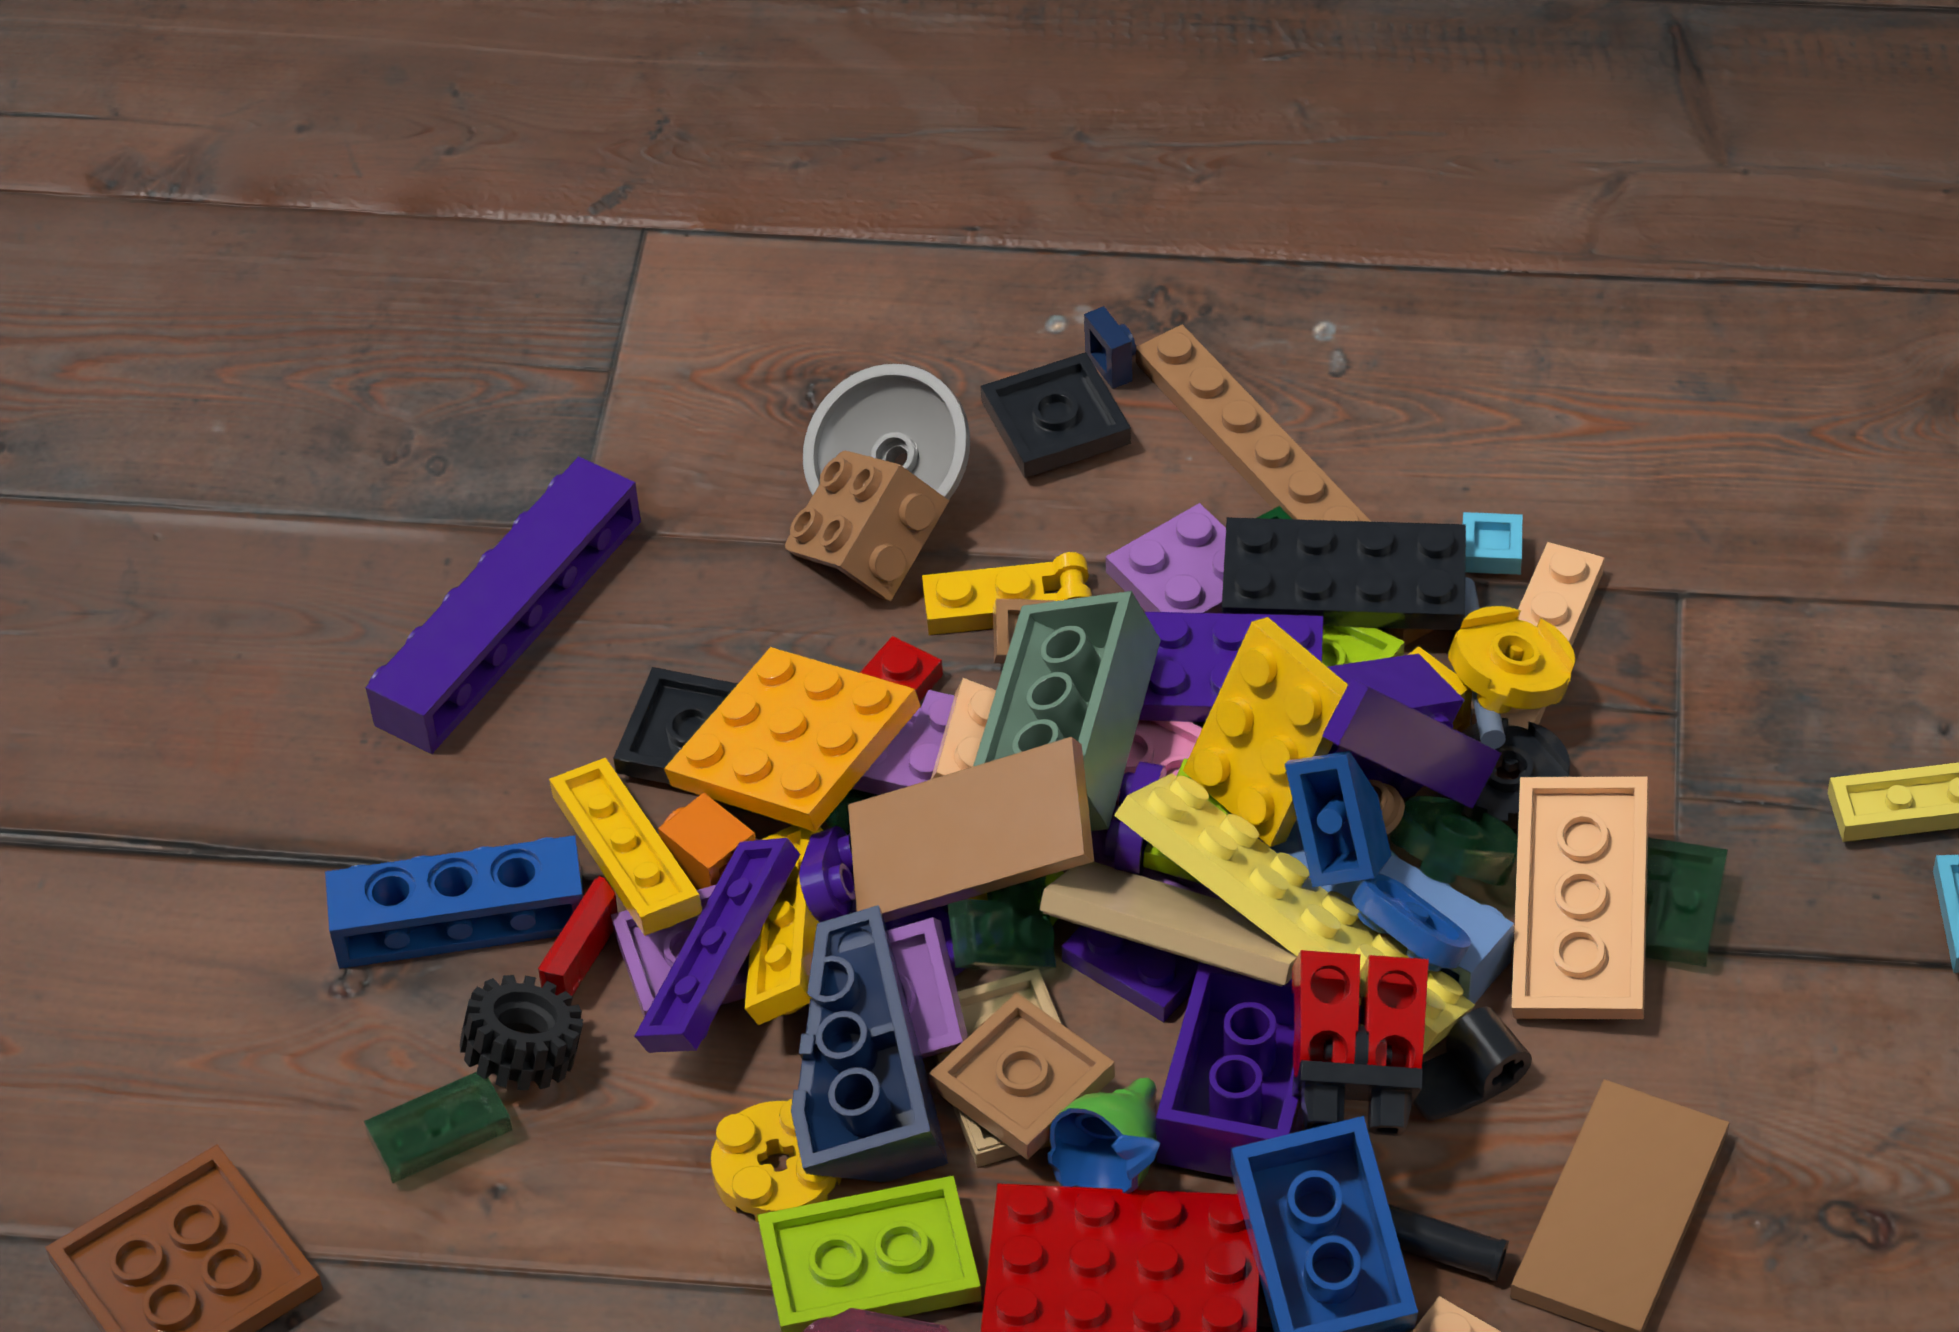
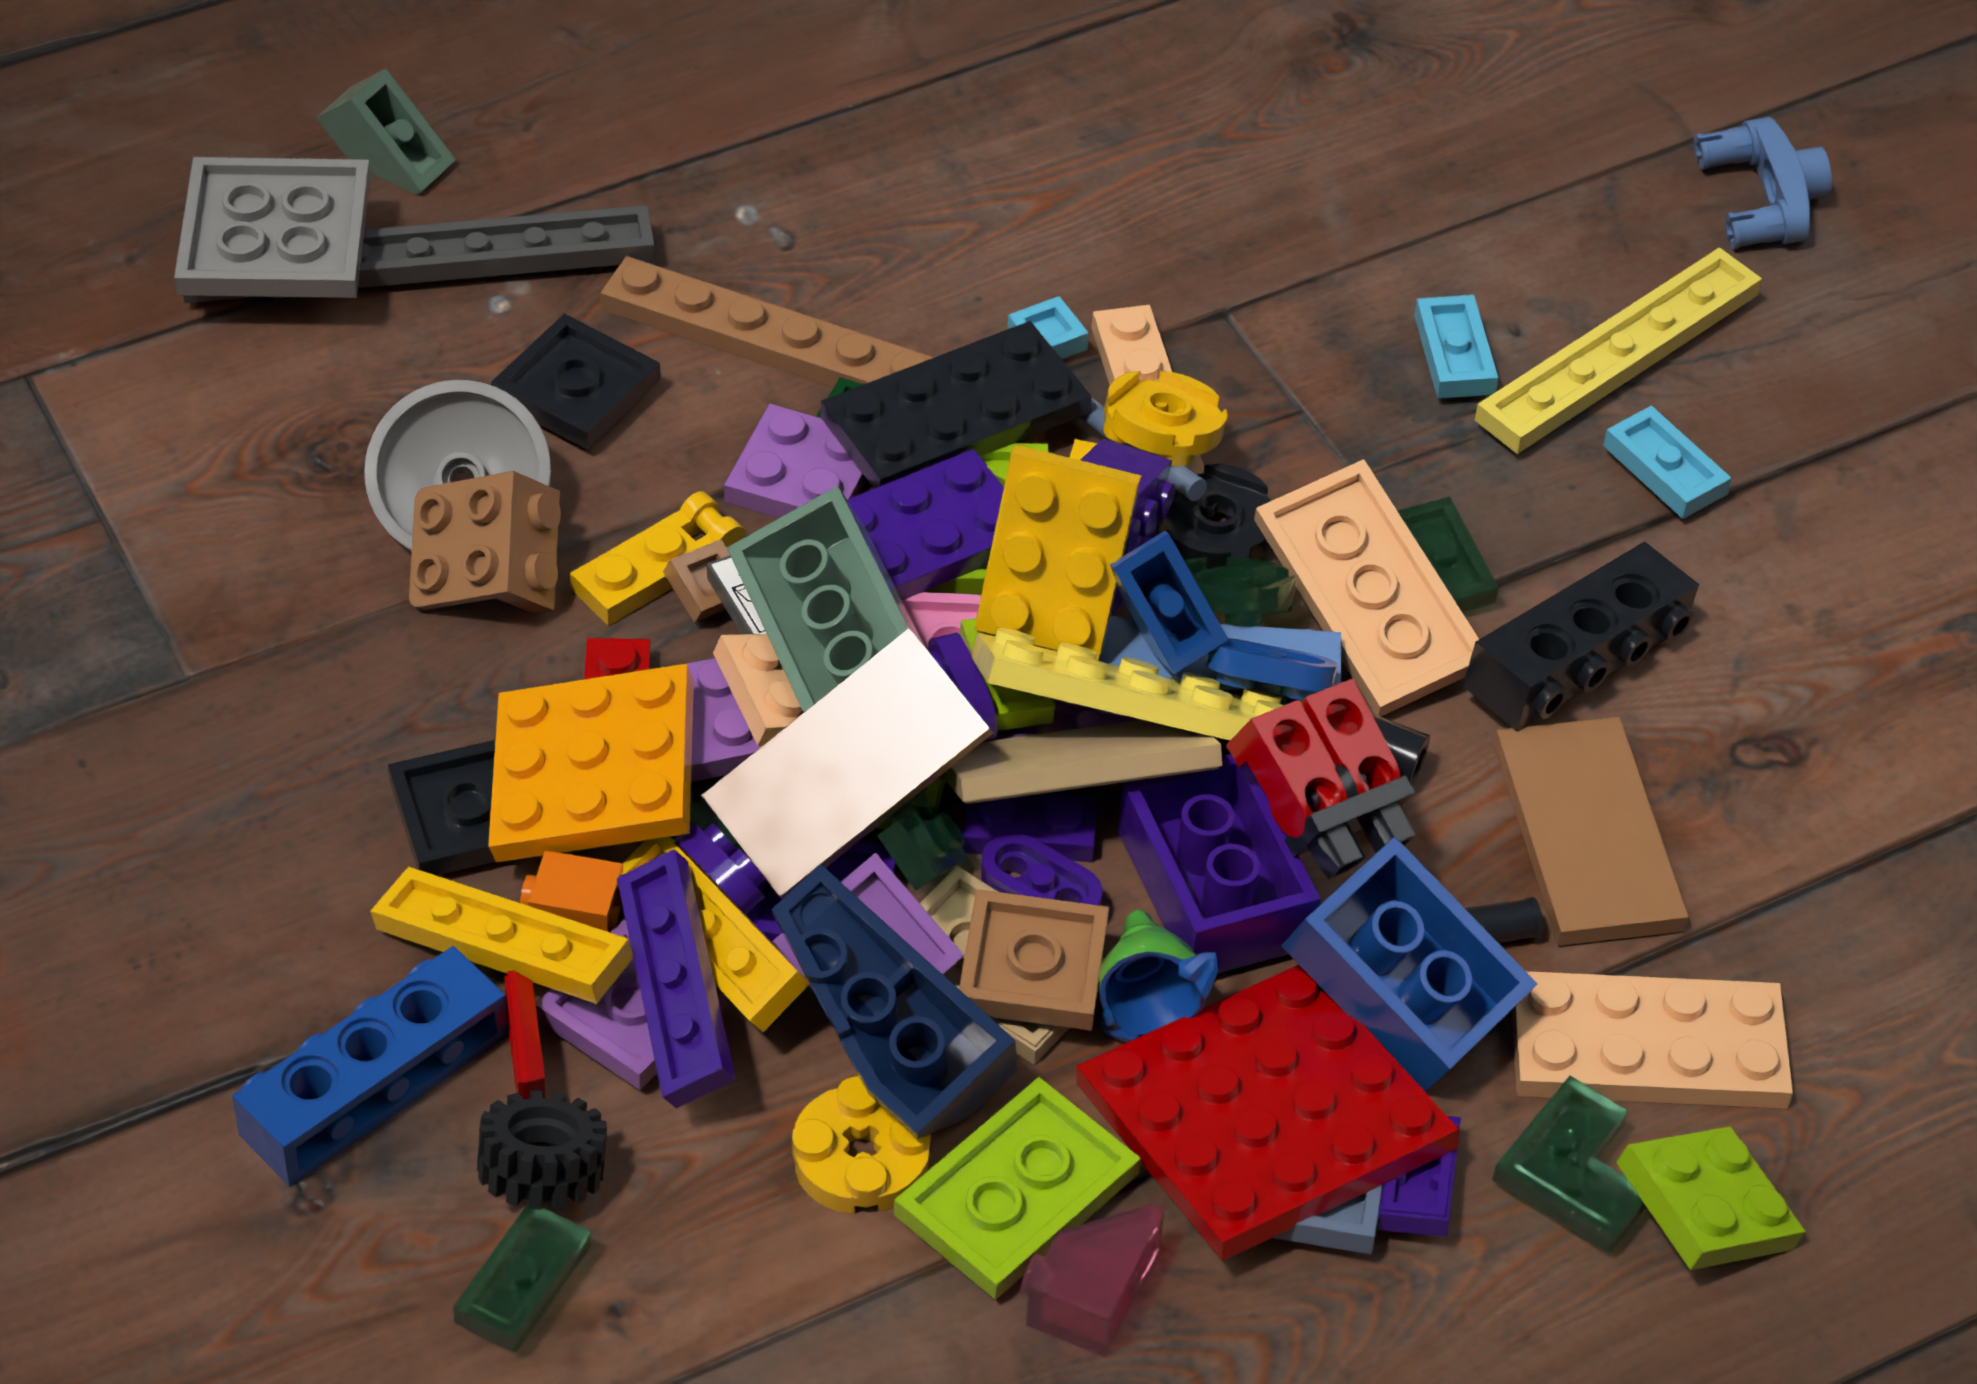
camera: 40 degrees left, 0 degrees up
dark purple brick [365,456,641,754] -> none
dark blue plate [1084,306,1136,389] -> none
tile [1322,678,1502,809] -> none
none -> light grey plate [174,157,371,298]
none -> dark grey plate [183,205,655,303]
none -> sand green slope [316,68,456,195]
none -> dark purple plate [981,833,1102,906]
none -> medium azure plate [1414,295,1498,399]
none -> black brick [1463,541,1699,731]

